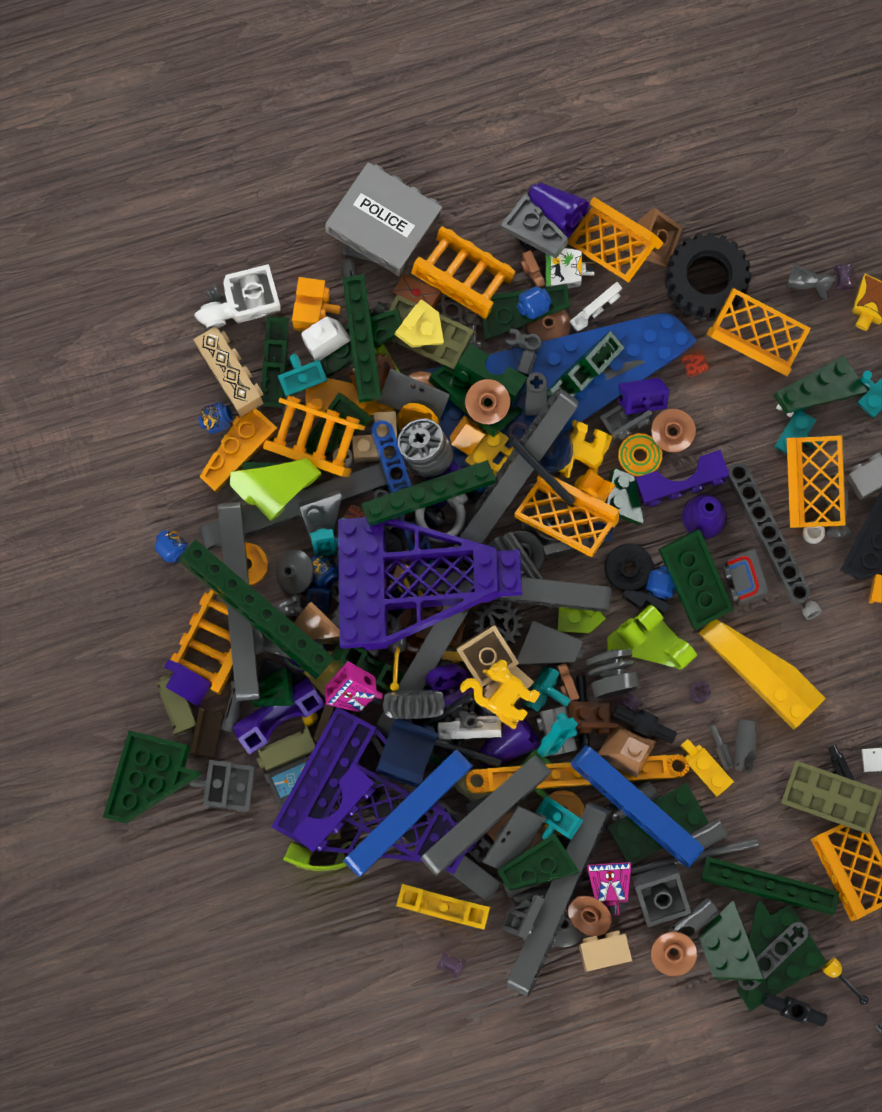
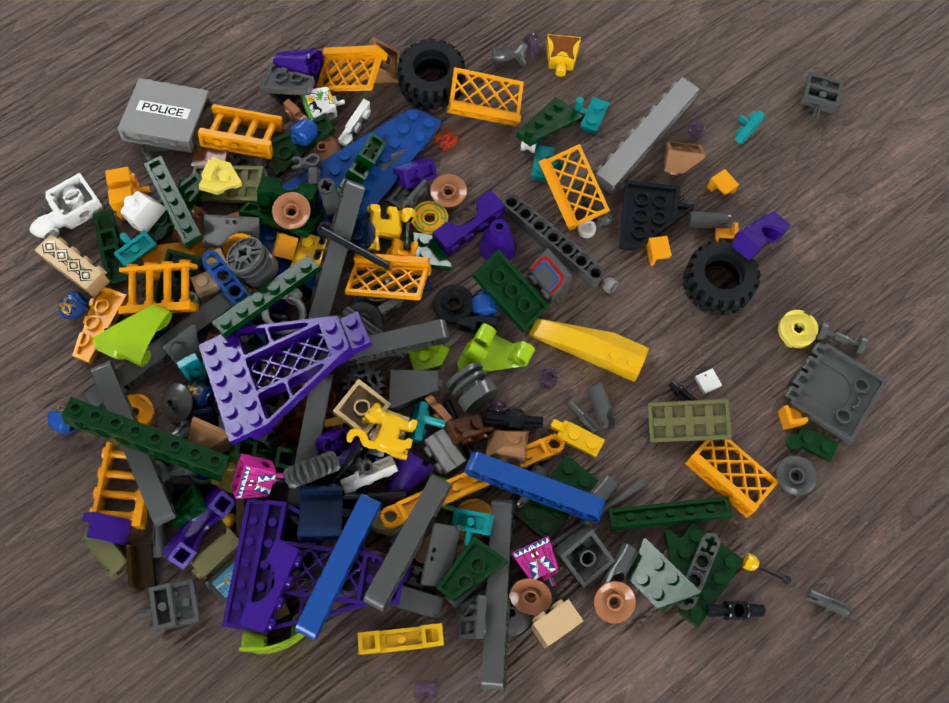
camera: 25 degrees left, 10 degrees down
dark green wing [103,730,201,824] -> none
hinge [388,638,407,691] -> none
teal plate [537,712,578,758] -> none
none -> hinge [401,208,416,251]

